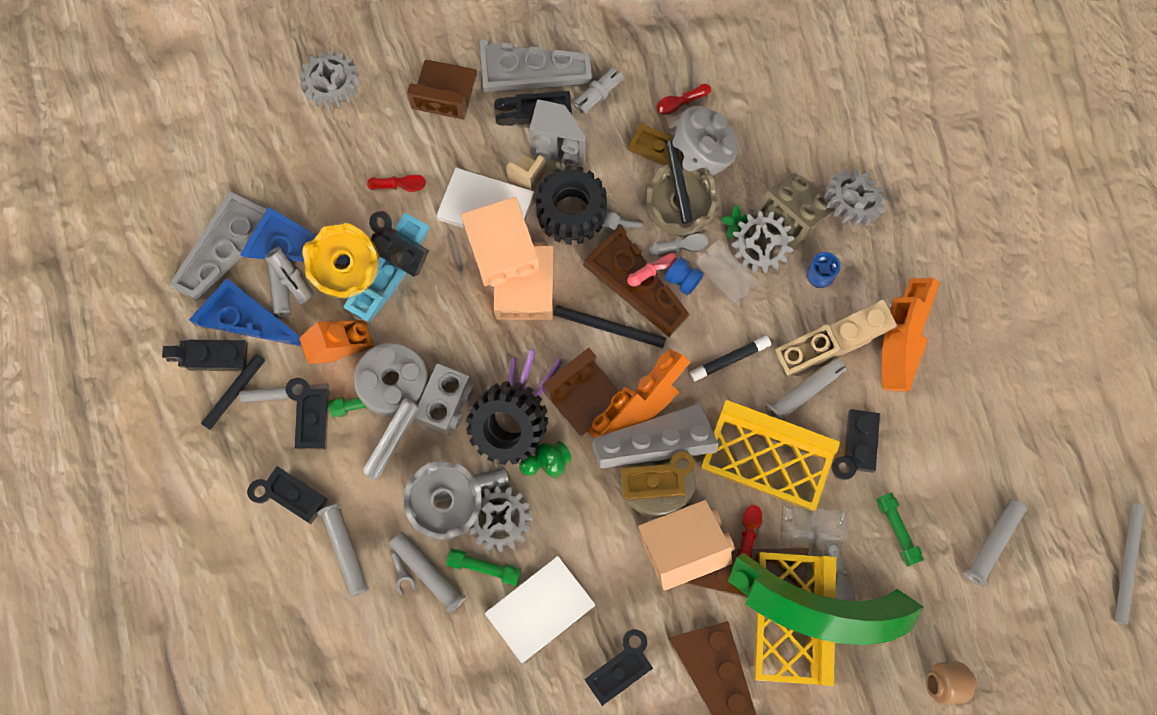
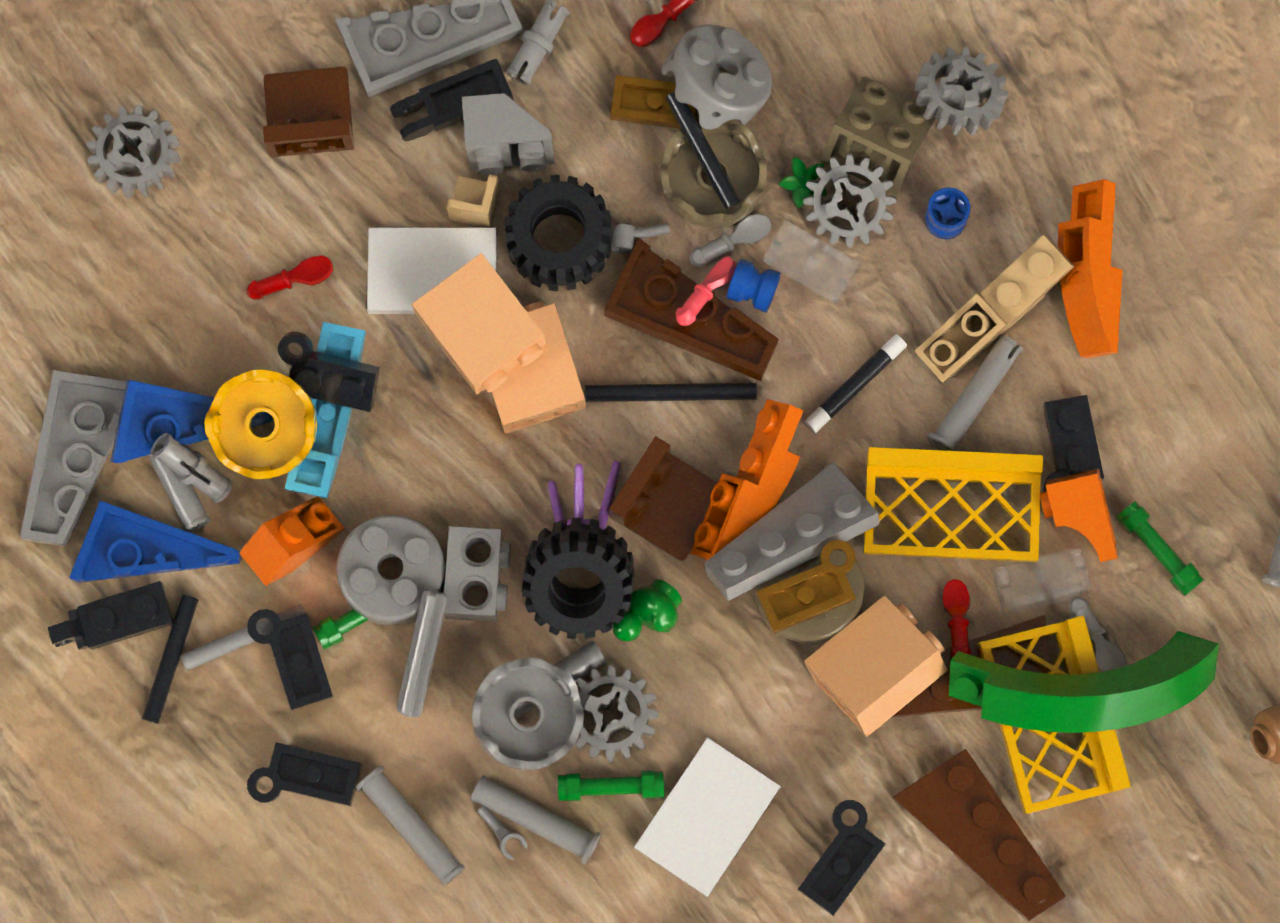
camera: 15 degrees left, 5 degrees up
none -> orange arch [1040,469,1119,562]

